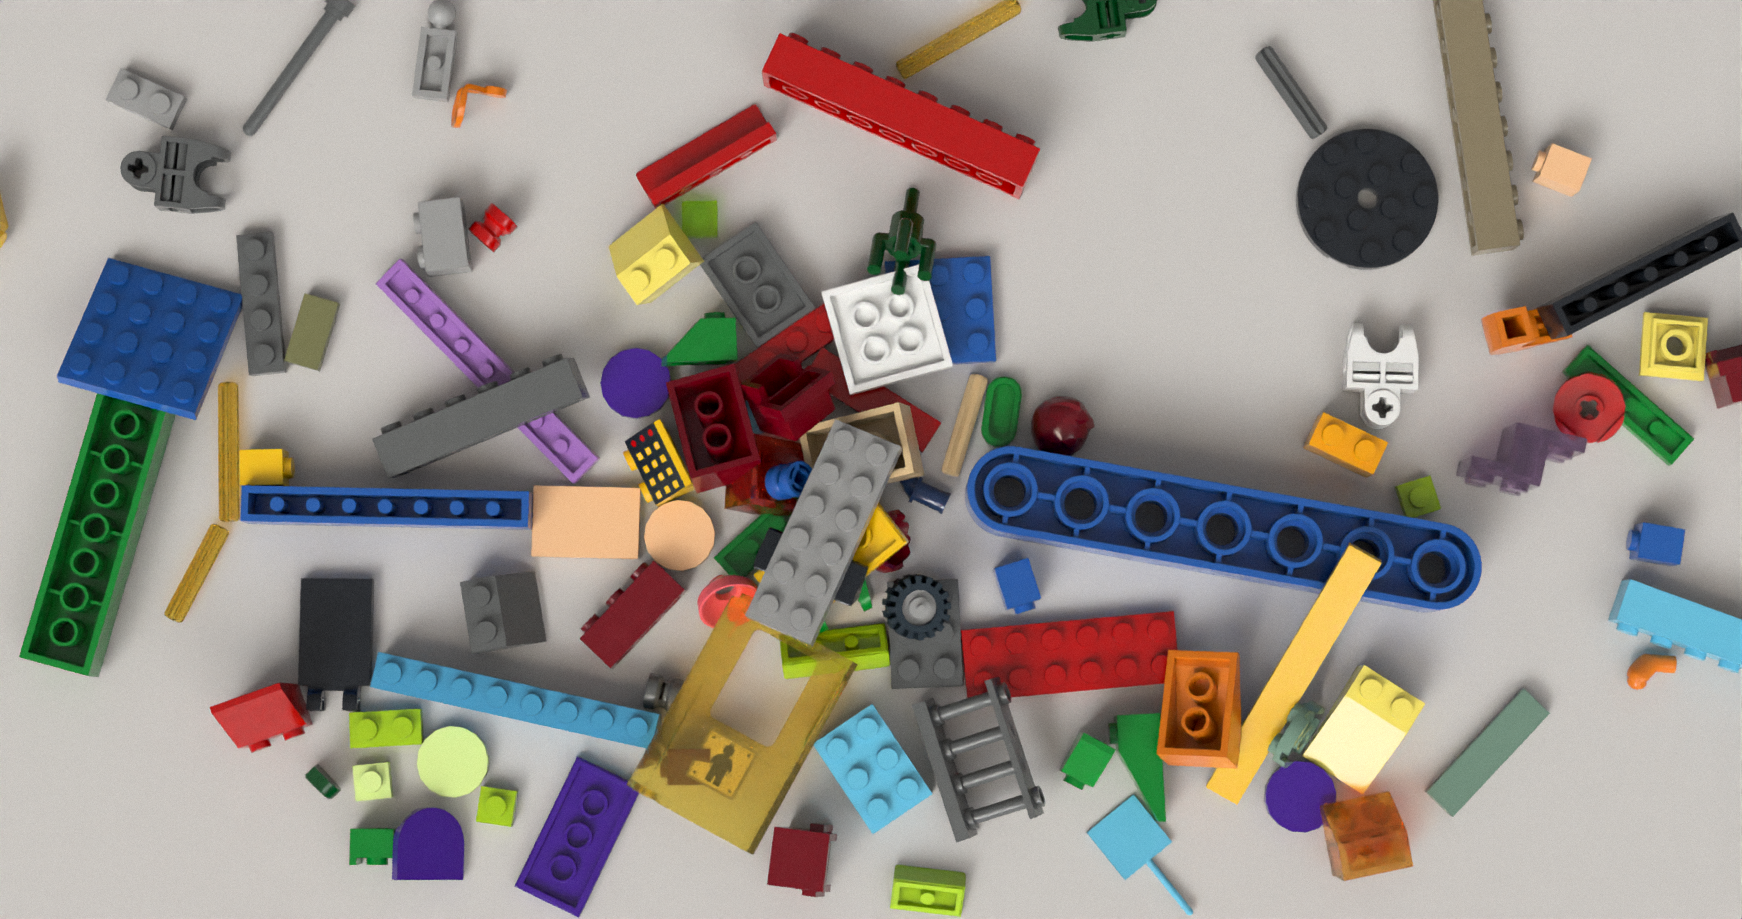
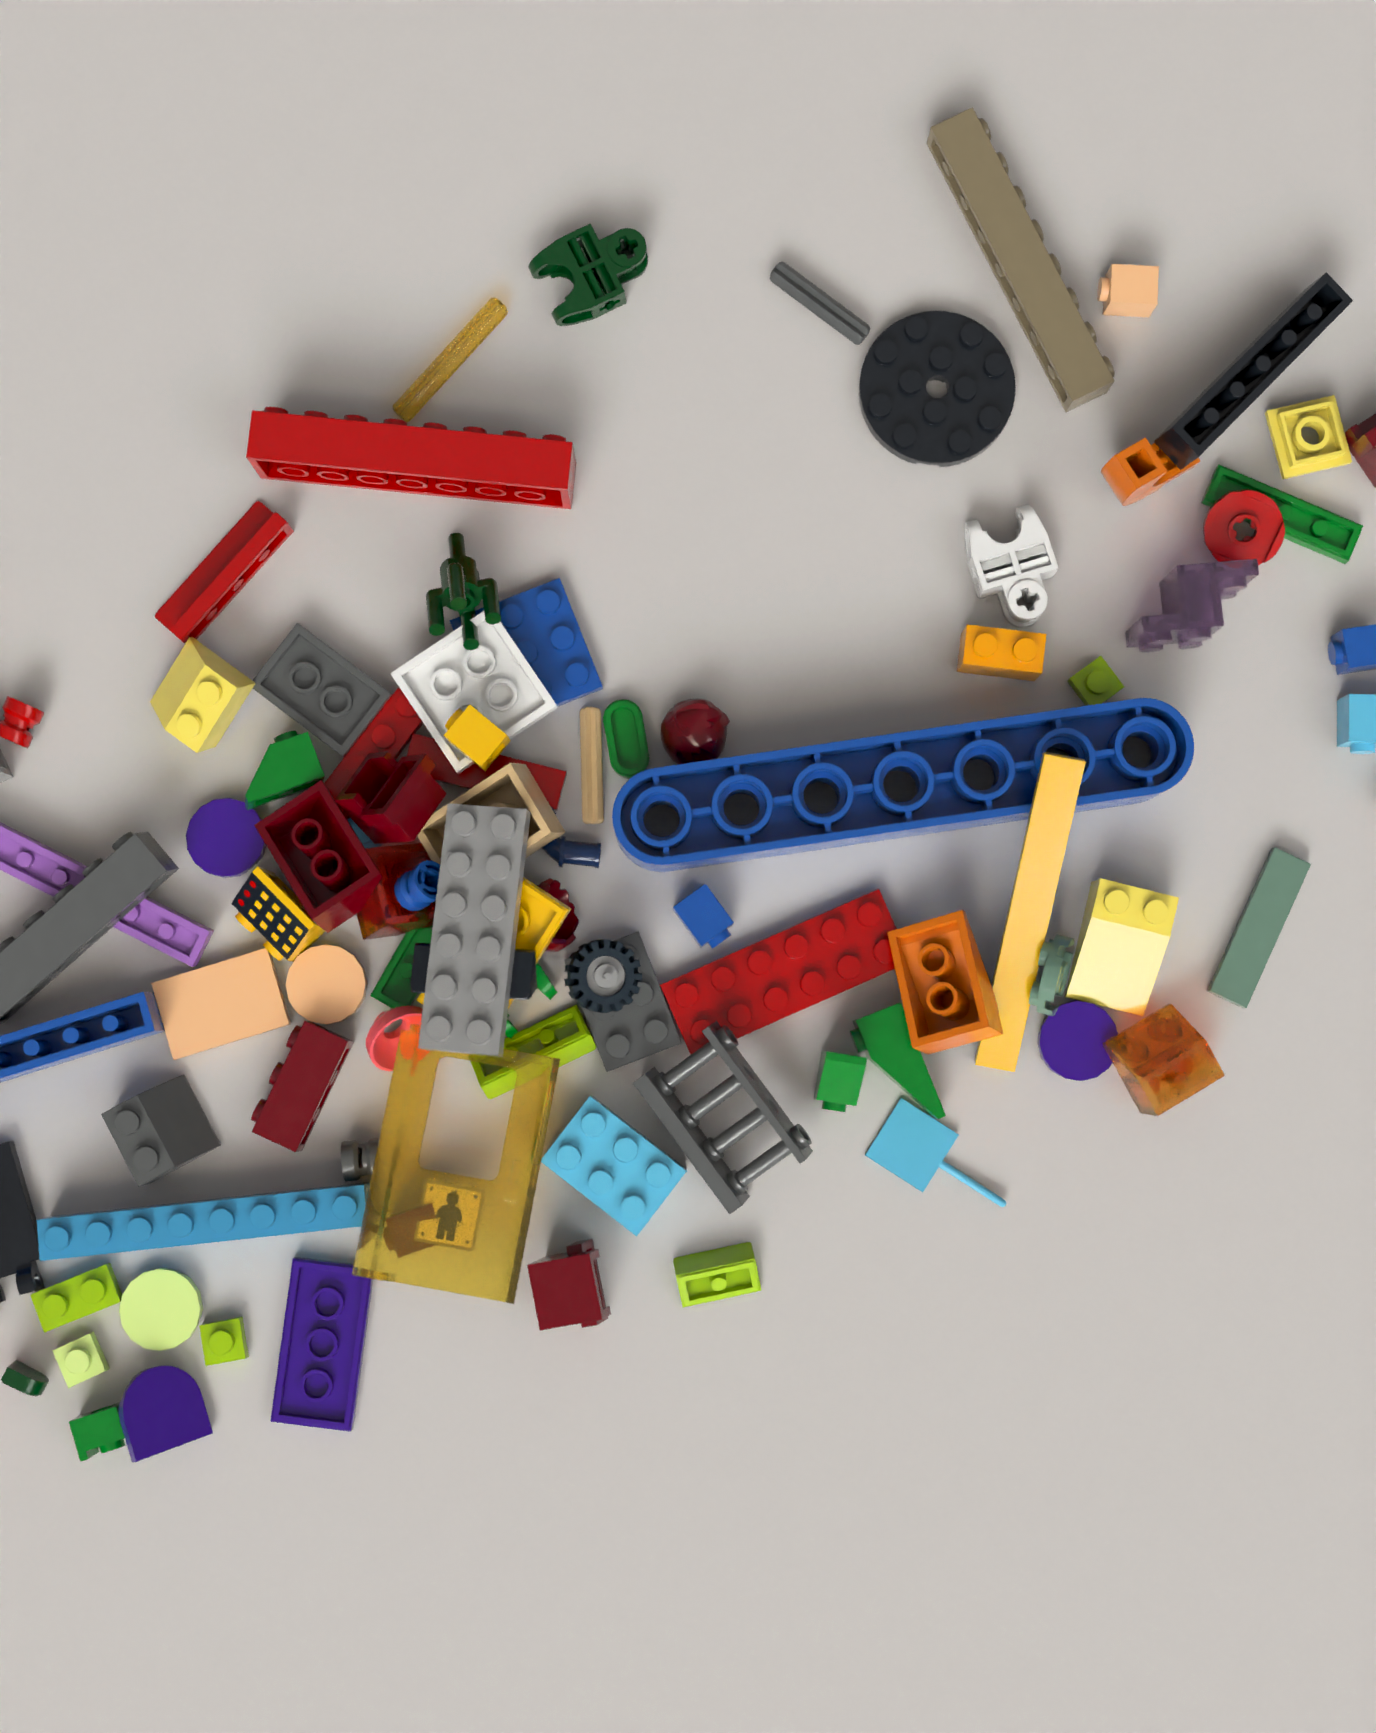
camera: 20 degrees left, 0 degrees up
clear neon green plate [682,201,718,238] -> none
none -> yellow brick [443,704,511,771]

